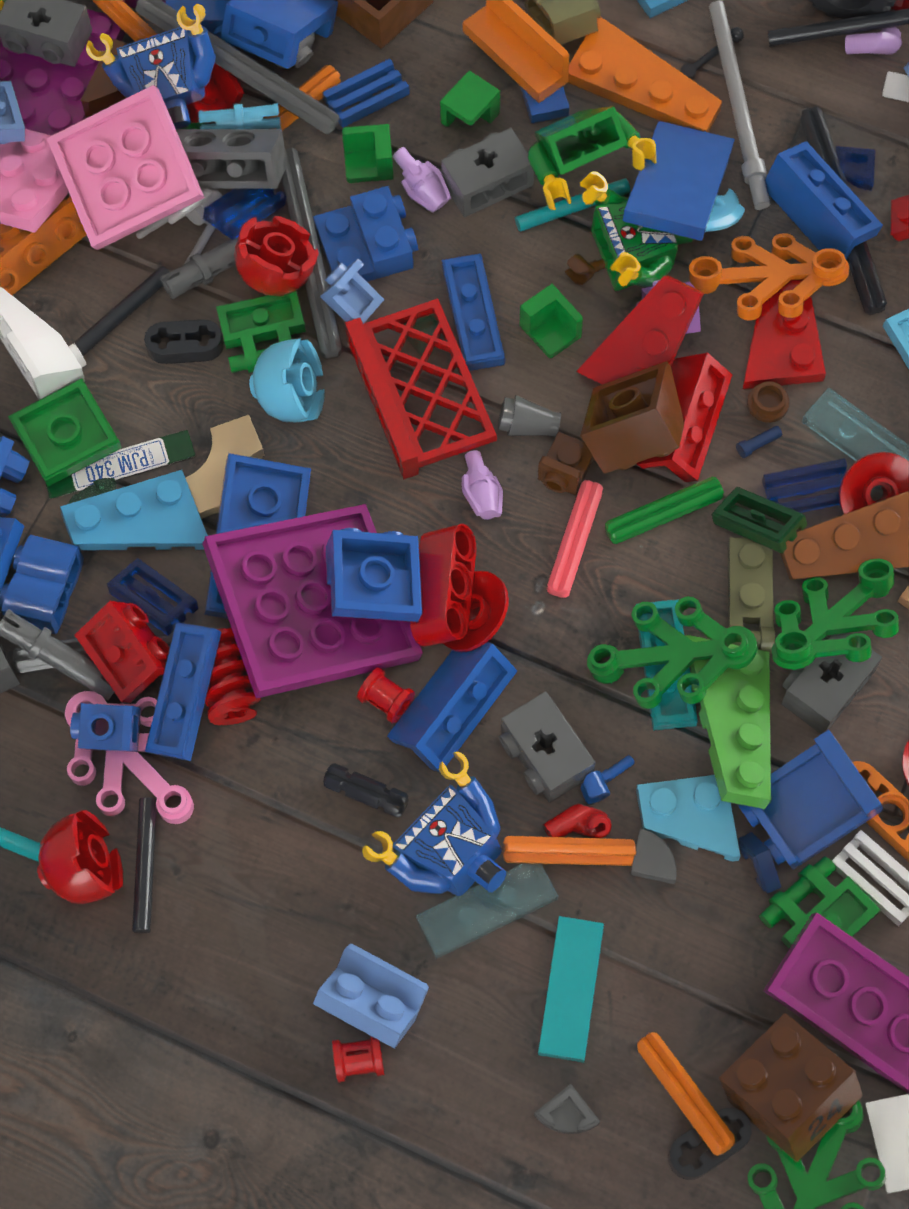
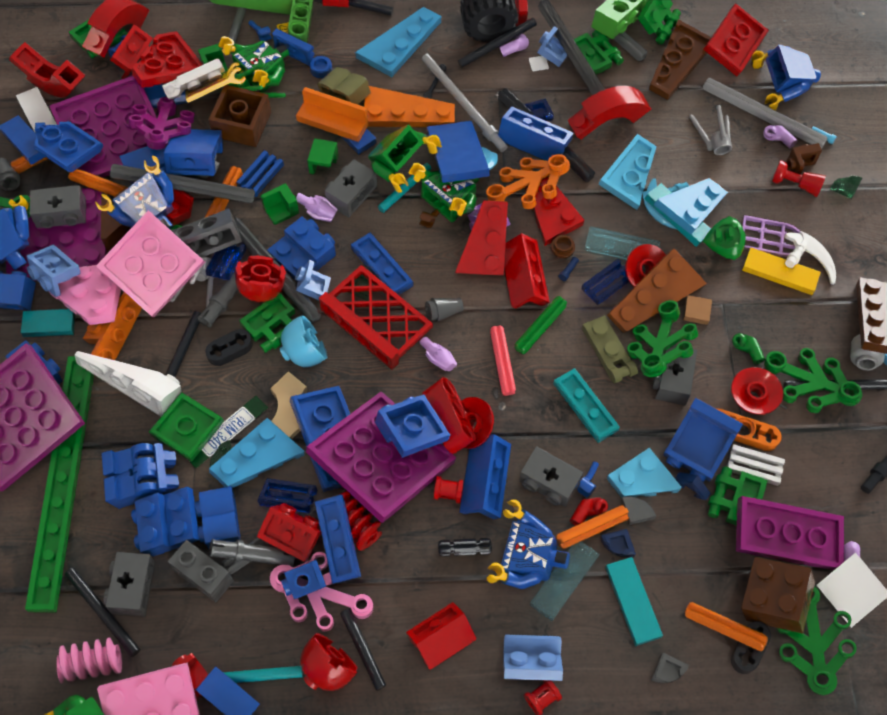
camera: 30 degrees left, 5 degrees down
medium azure pin [199,103,281,129] -> none
green panel [519,284,583,358] -> none
reddish brown bracket [538,432,594,495] -> none
reddish brown slope [580,361,684,474] -> none
green plant [587,596,758,709] -> none
bright green wing [686,635,771,809] -> none
dark green tile [711,486,807,553] -> none
none -> red panel [406,602,476,669]
none -> dark blue tile [600,529,636,558]

